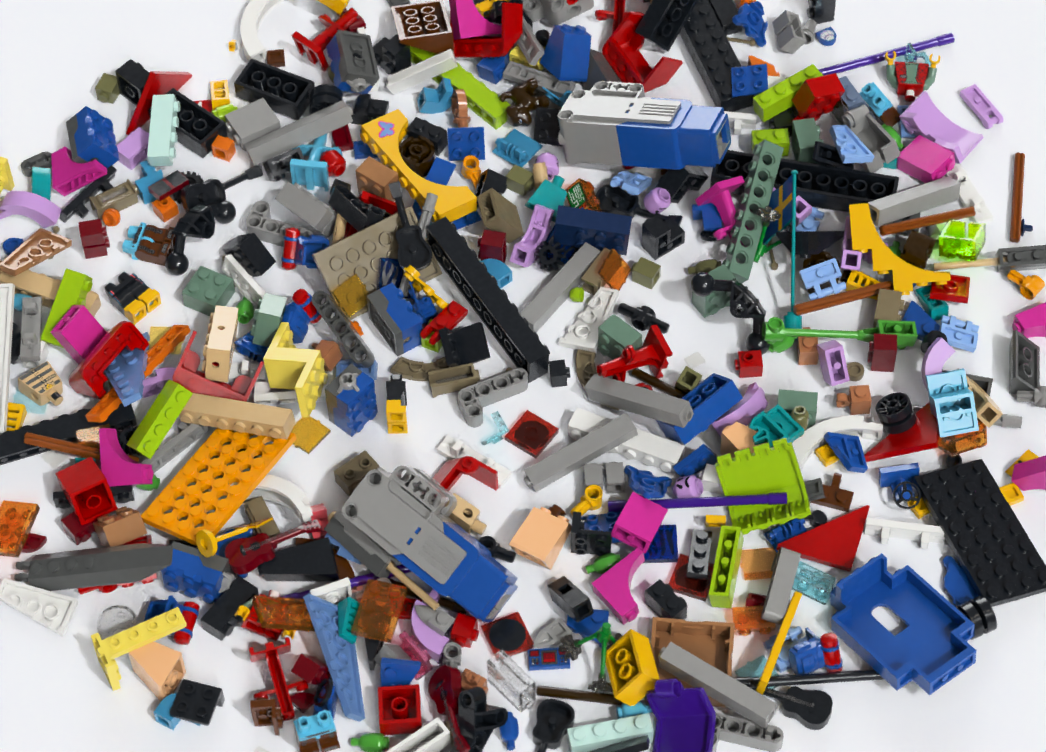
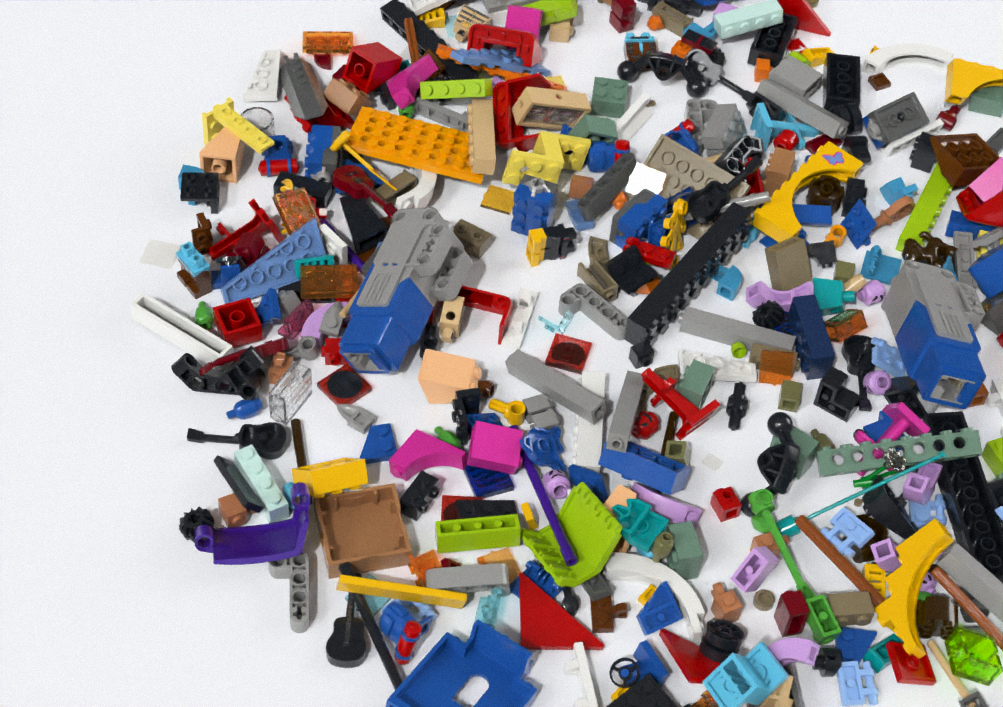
camera: 65 degrees right, 5 degrees down
hips [104,272,161,325] -> none
black brick [223,233,276,277] -> none
red piece [291,8,359,72] -> none
white panel [386,49,458,95] -> none
dark red piece [477,229,507,263] -> none
tile [528,647,570,671] -> none
black brick [547,576,594,623] -> none
plant [559,622,622,692] -> none
light grey brick [658,642,777,729] -> none

